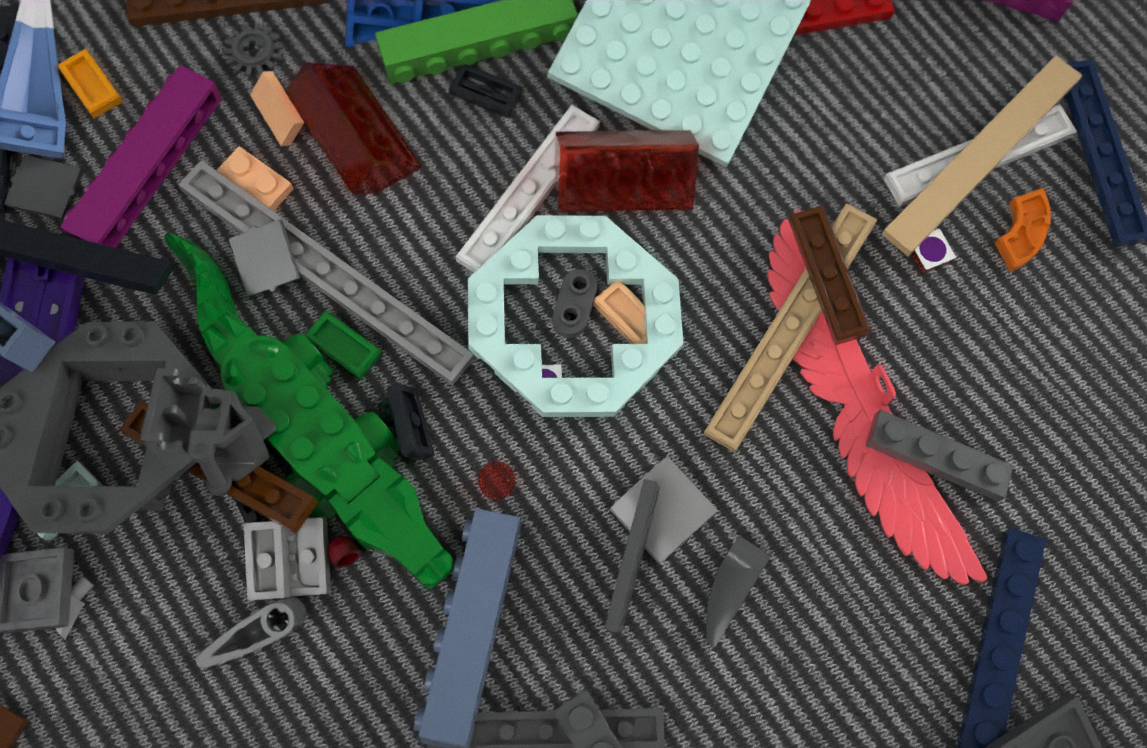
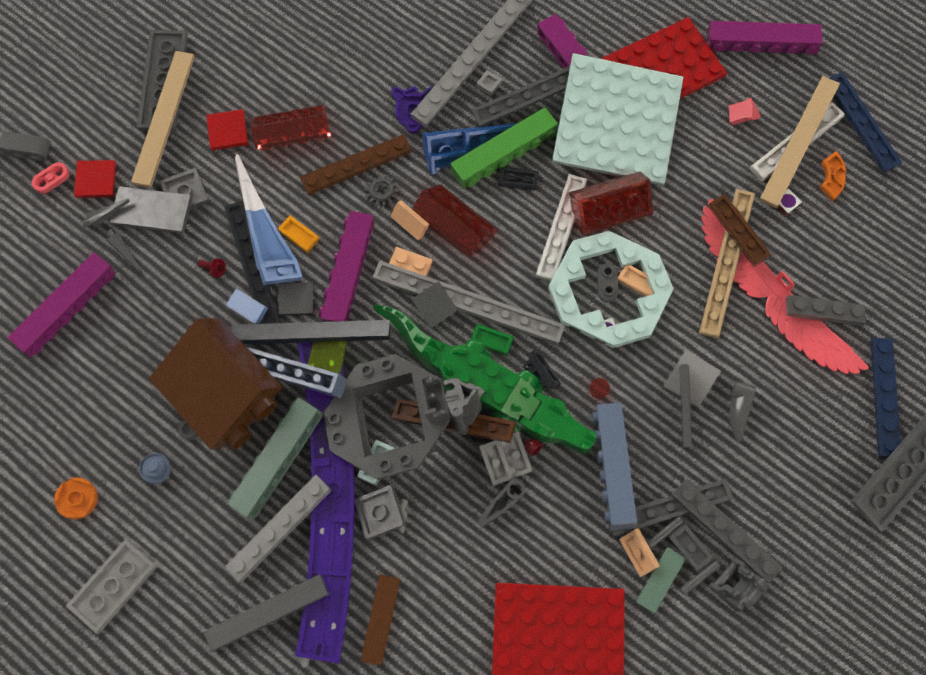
camera: 10 degrees left, 0 degrees up
none -> clear neon green piece [308,341,347,374]
none -> coral tile [729,98,760,125]

